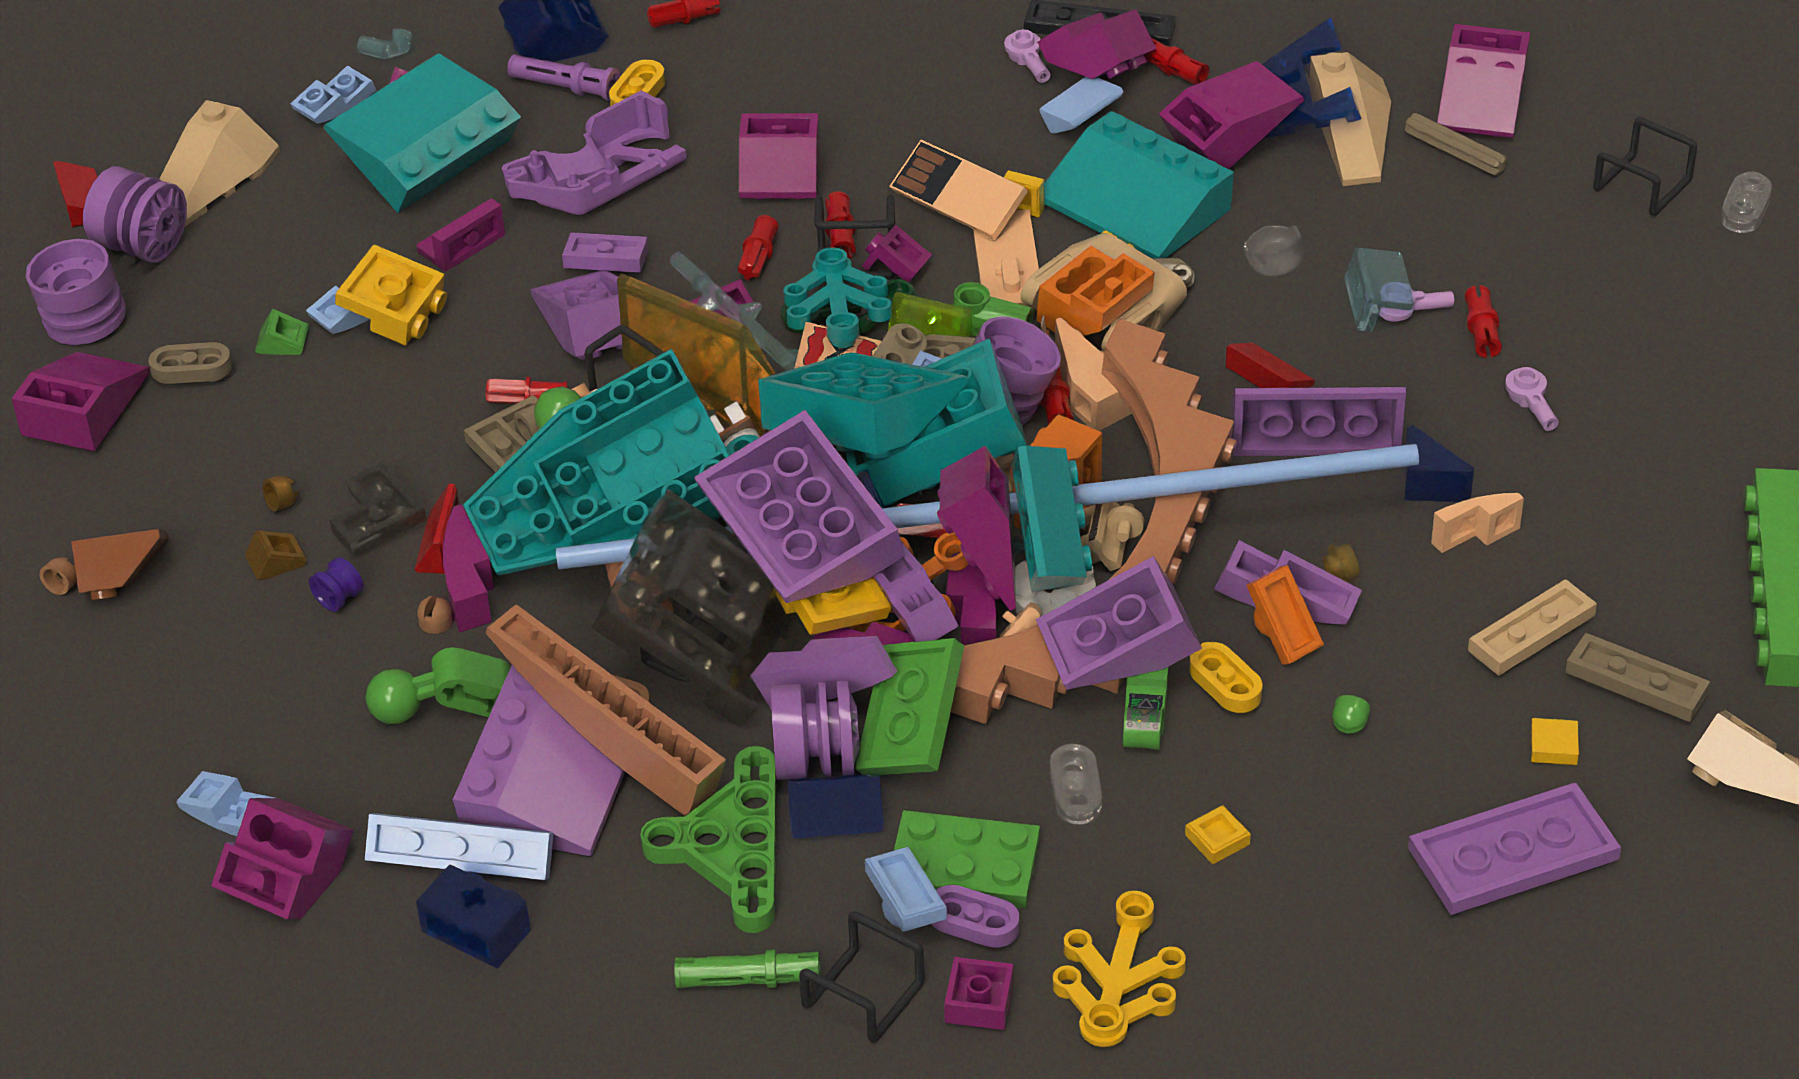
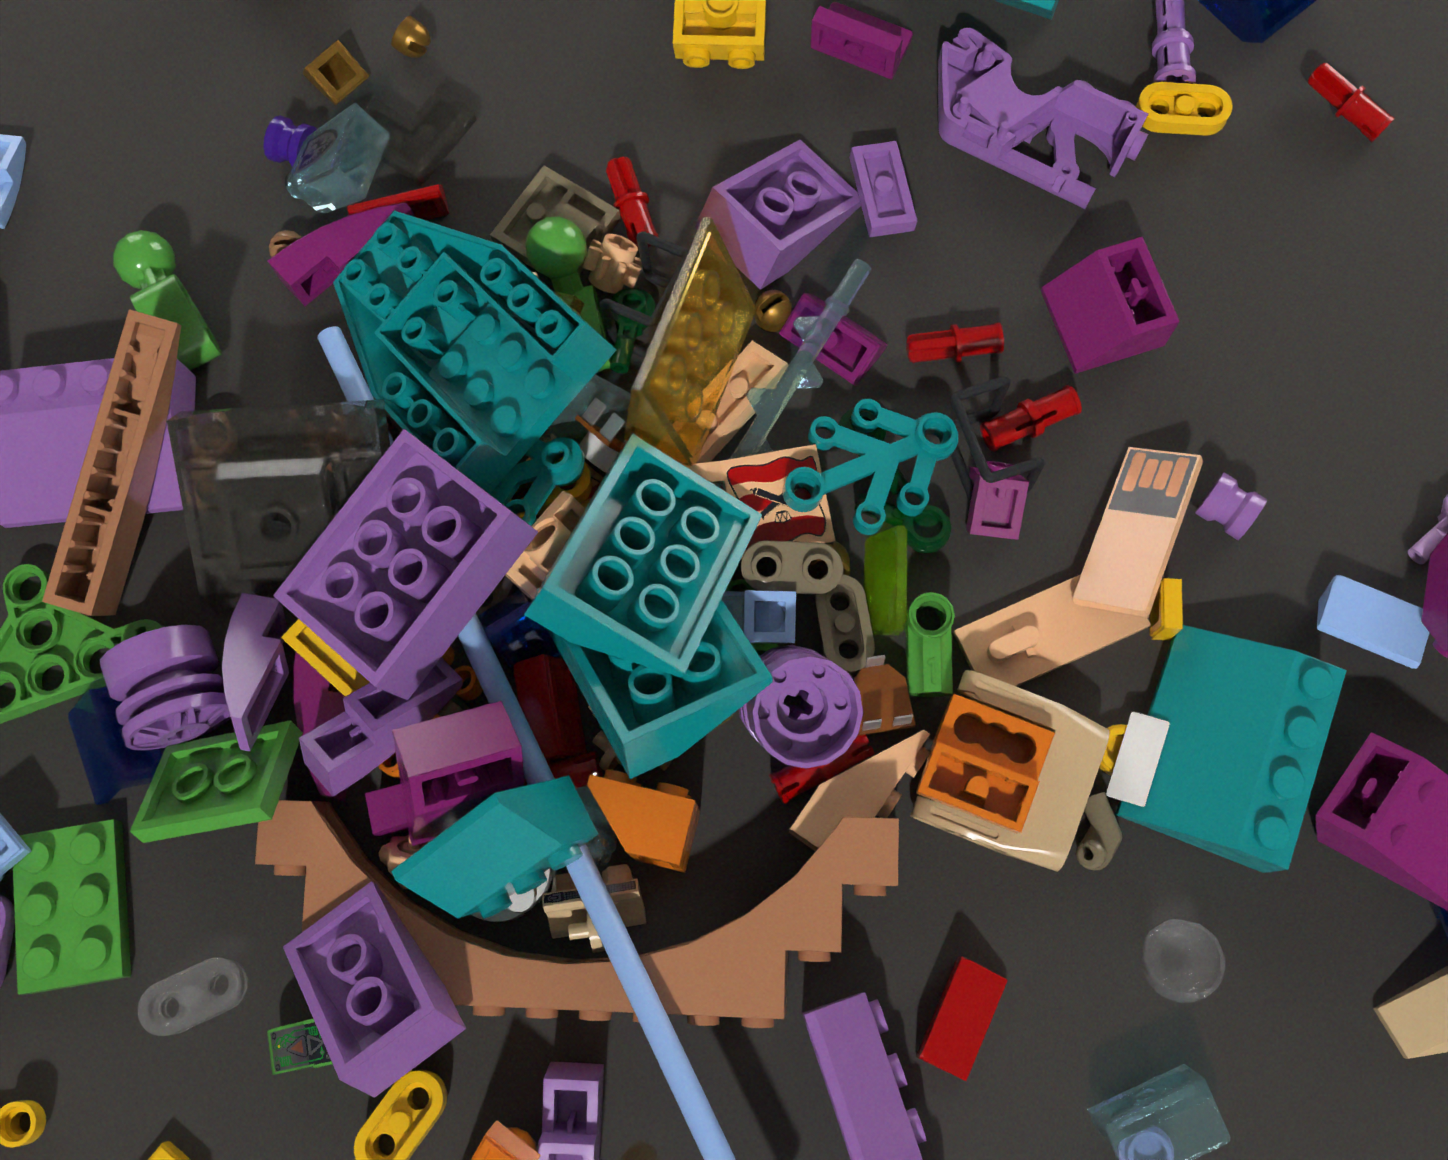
camera: 75 degrees right, 30 degrees up
none -> clear light blue torso [285,103,390,214]
none -> white sticker [1106,712,1170,807]
none -> medium lavender wheel [1195,472,1267,540]

